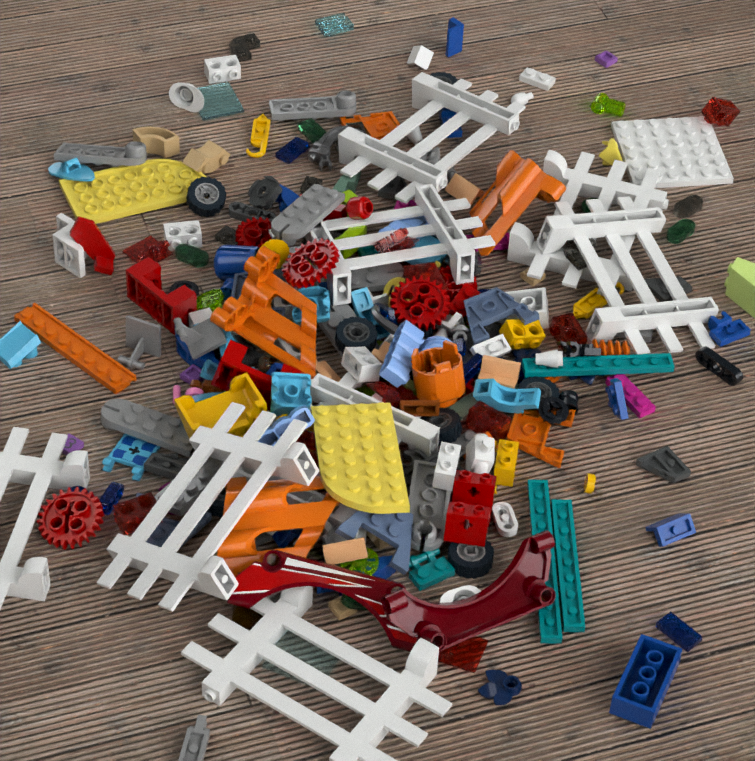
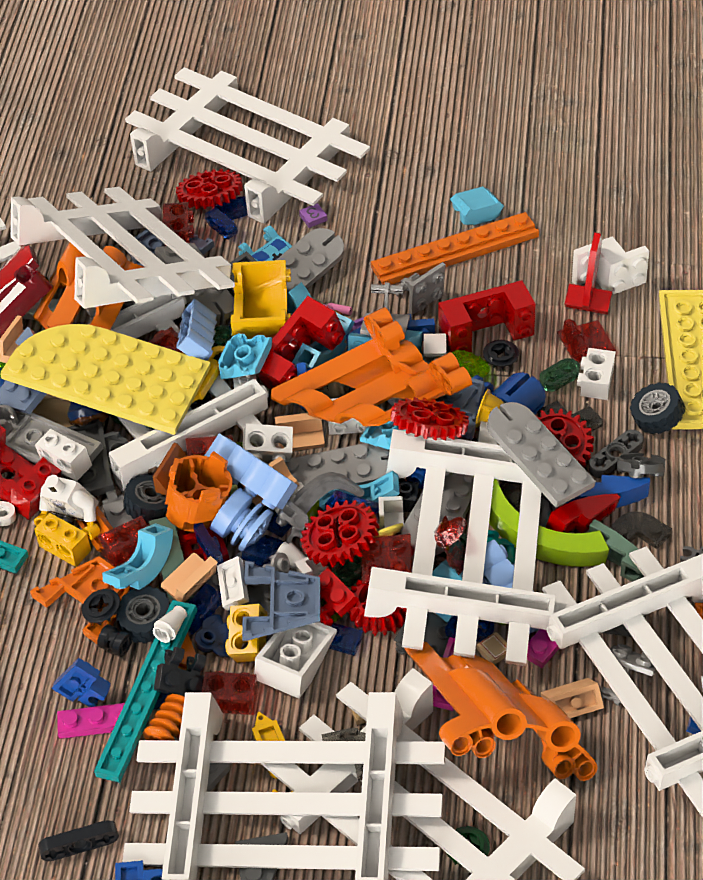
camera: 120 degrees right, 5 degrees up
black wheel [335,316,377,354] -> none
red head [346,196,373,220] -> none

